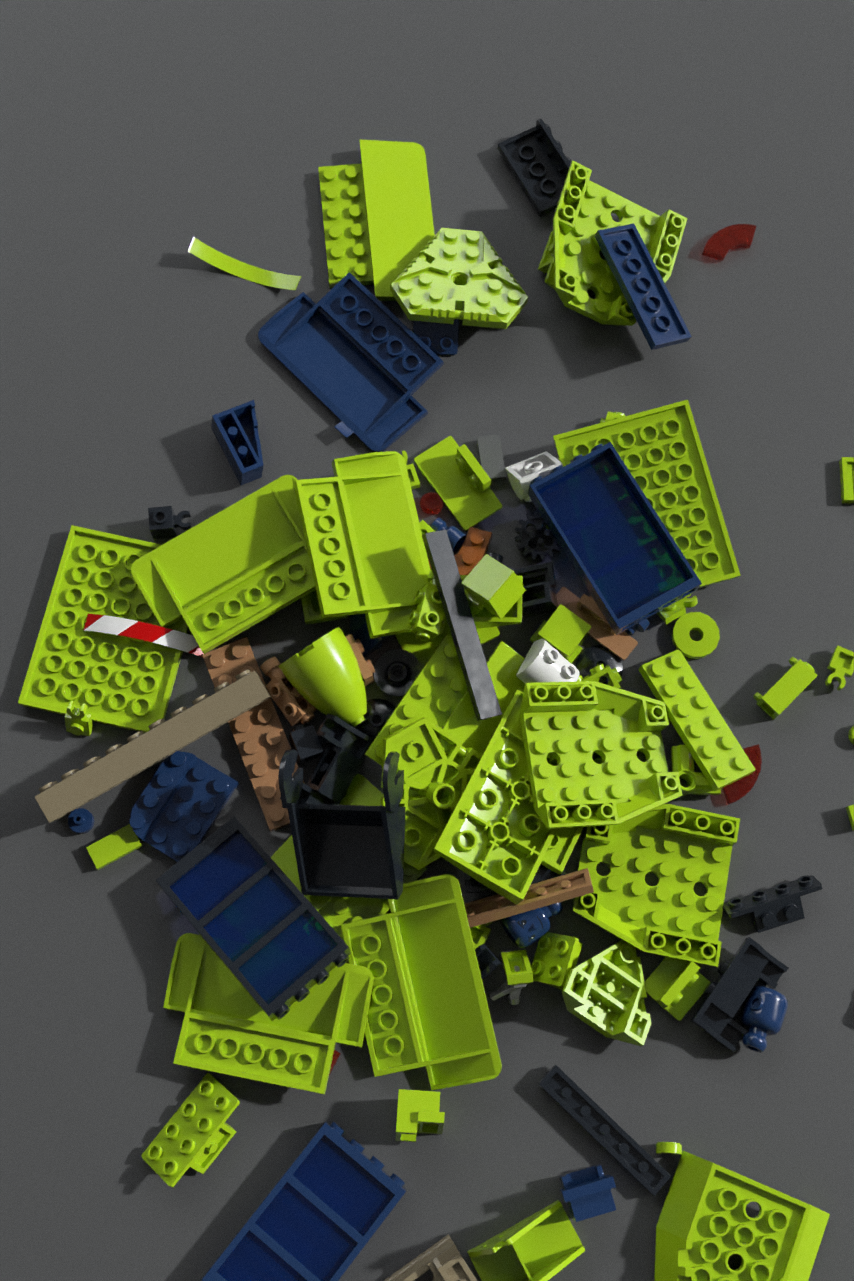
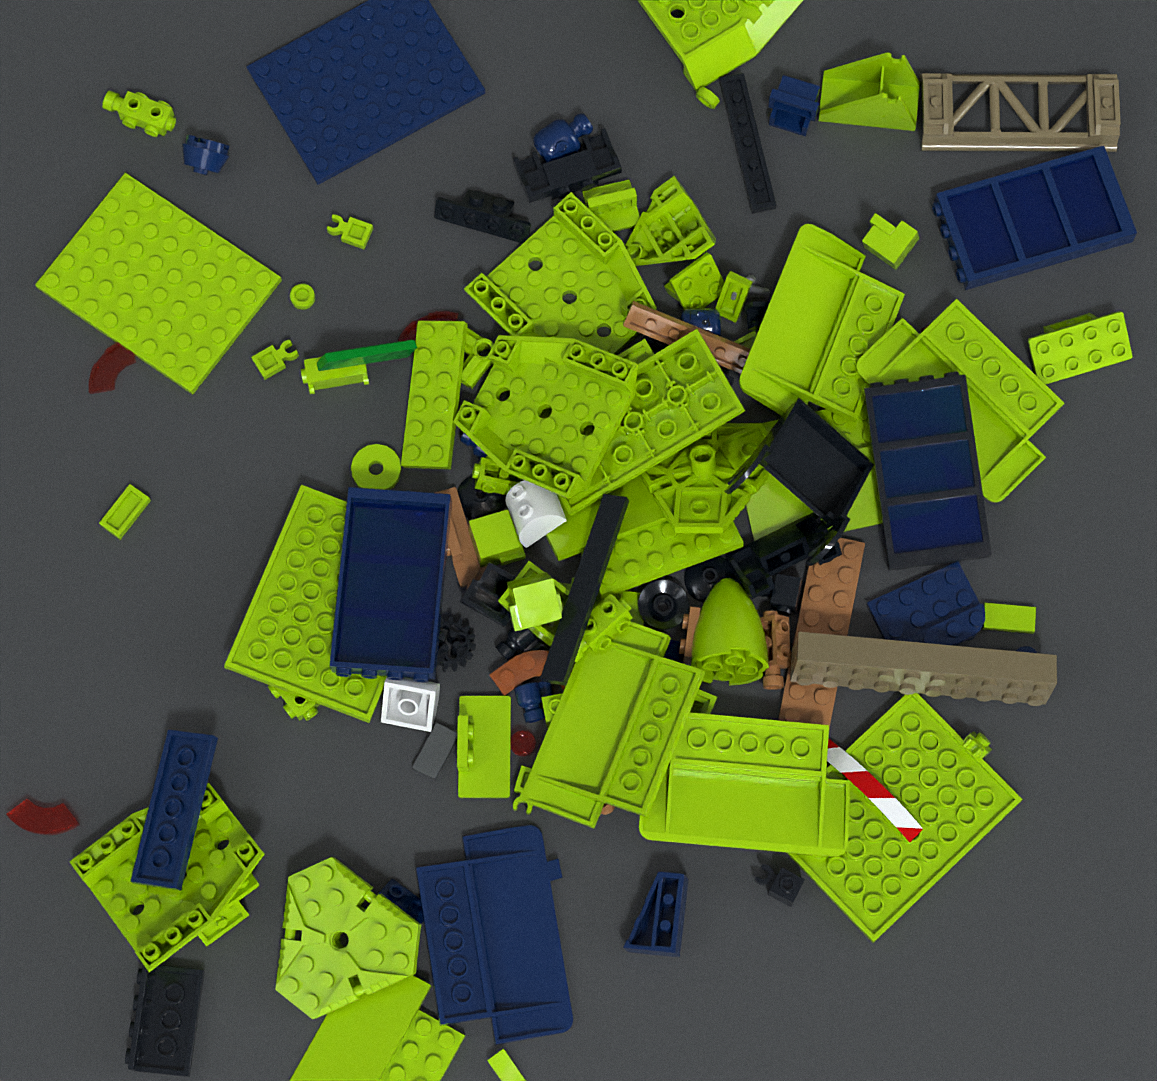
camera: 140 degrees left, 0 degrees up
none -> green tile [316,340,417,371]

